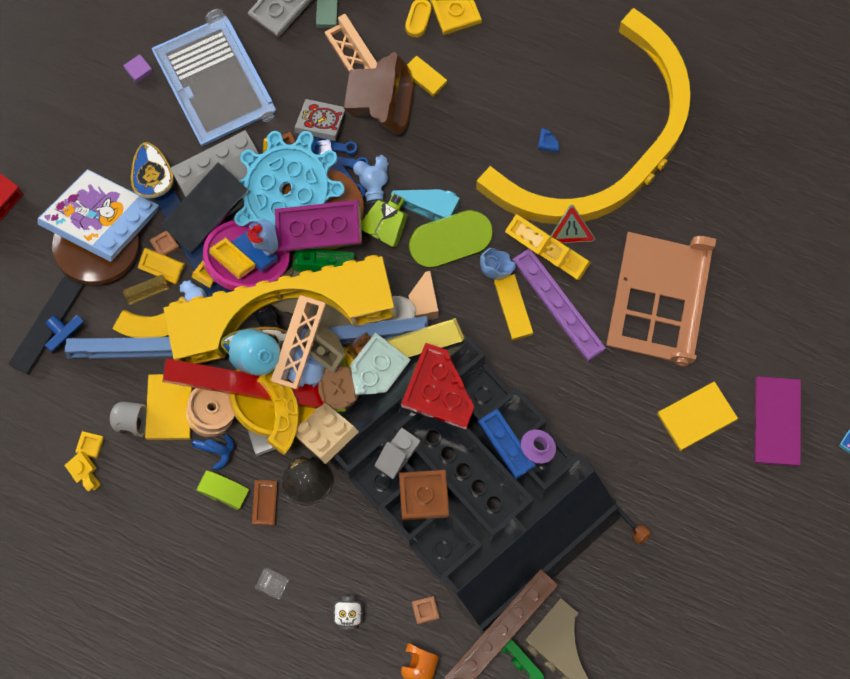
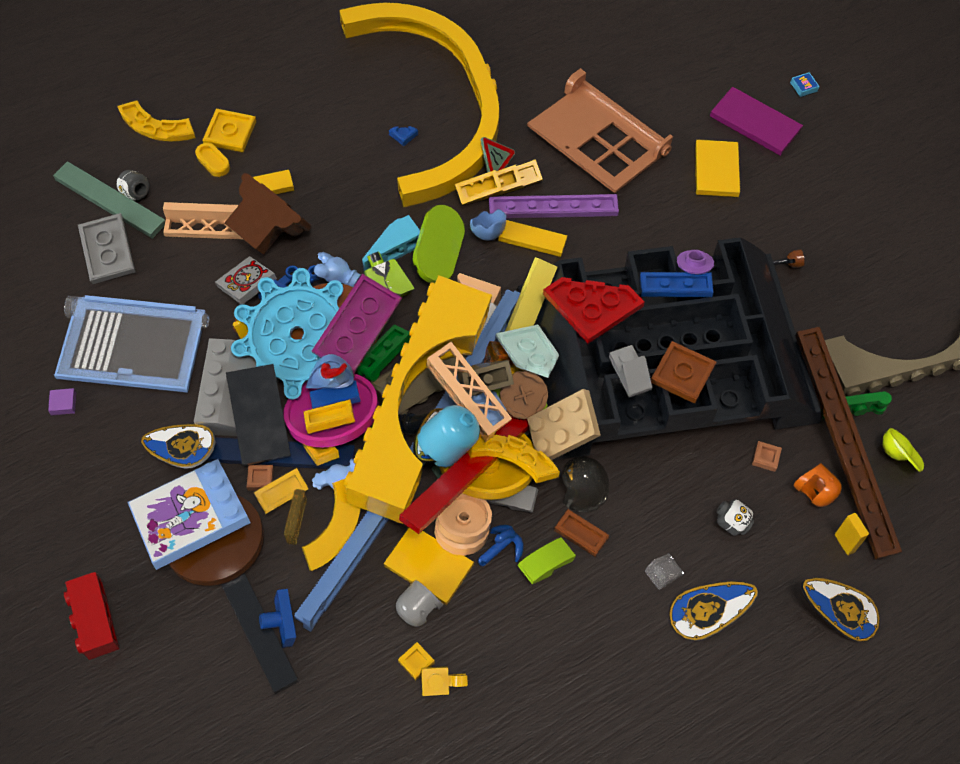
camera: 60 degrees left, 10 degrees down
none -> shield [670,582,758,641]

